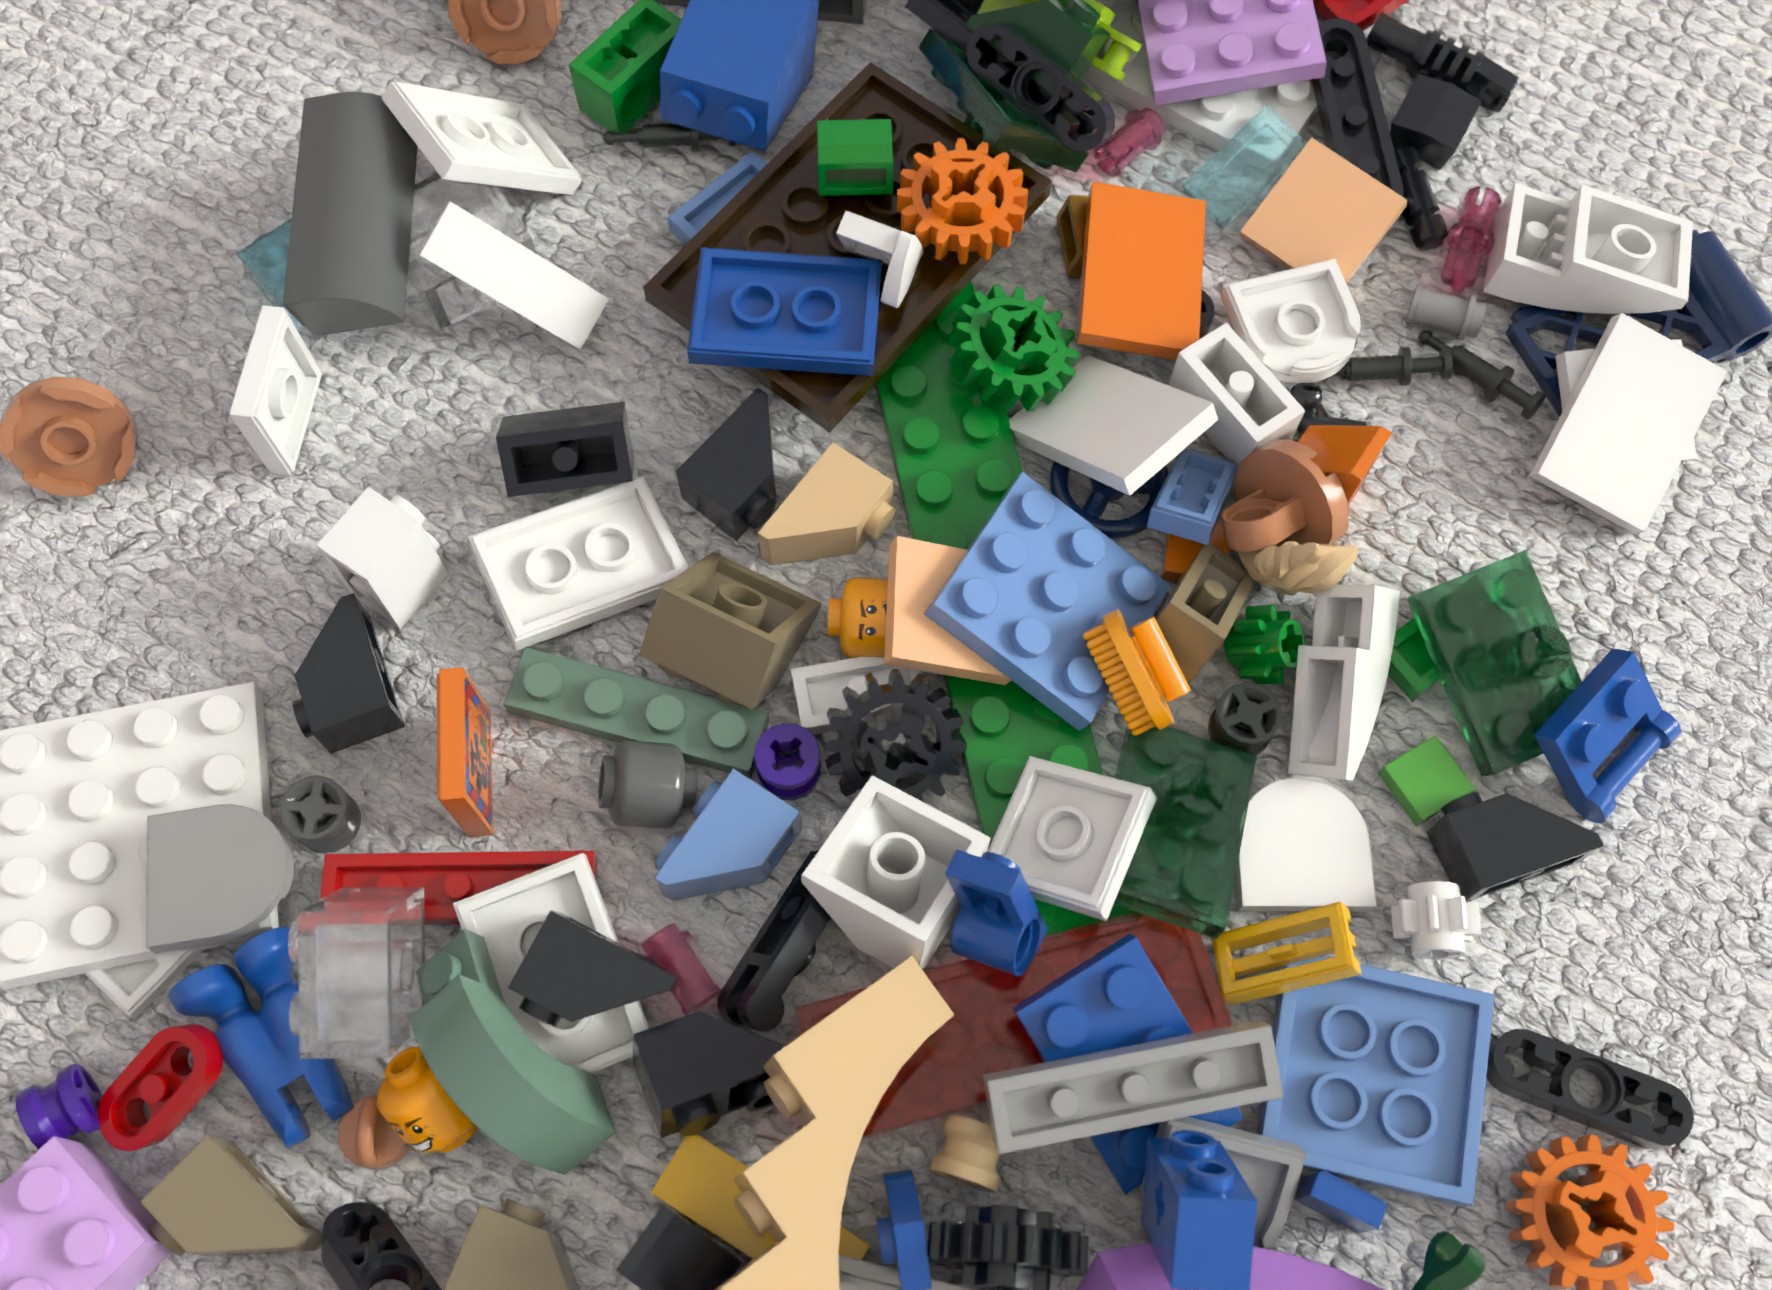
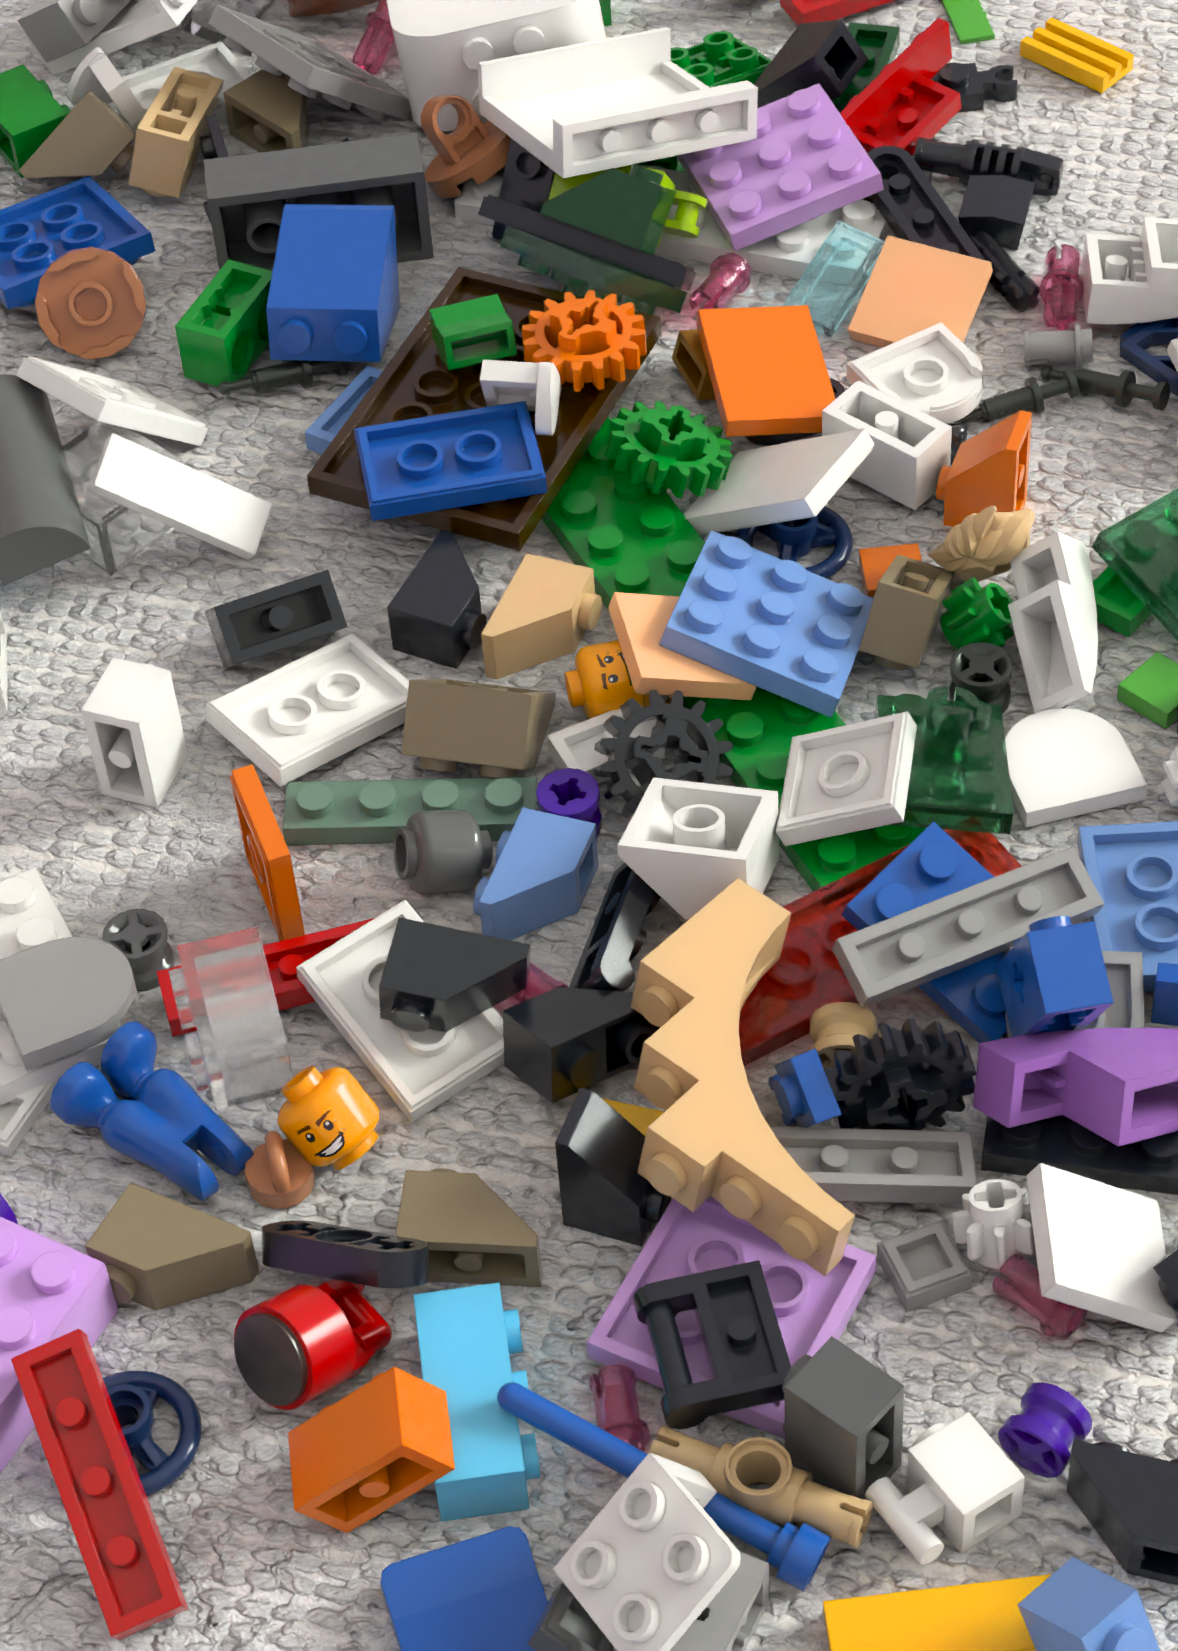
camera: 10 degrees left, 20 degrees down
red plate [97,1024,223,1151] -> none
black slope [292,593,405,754] -> none
sand green arch [409,929,616,1175] -> none
blue plate [945,850,1047,977] -> none
black beam [966,23,1115,151] -> none
light orange piece [1083,609,1191,736] -> none
medium blue plate [1147,449,1239,545] -> none
yellow tile [1212,901,1362,1005] -> none
nougat tile [1222,439,1349,552] -> none

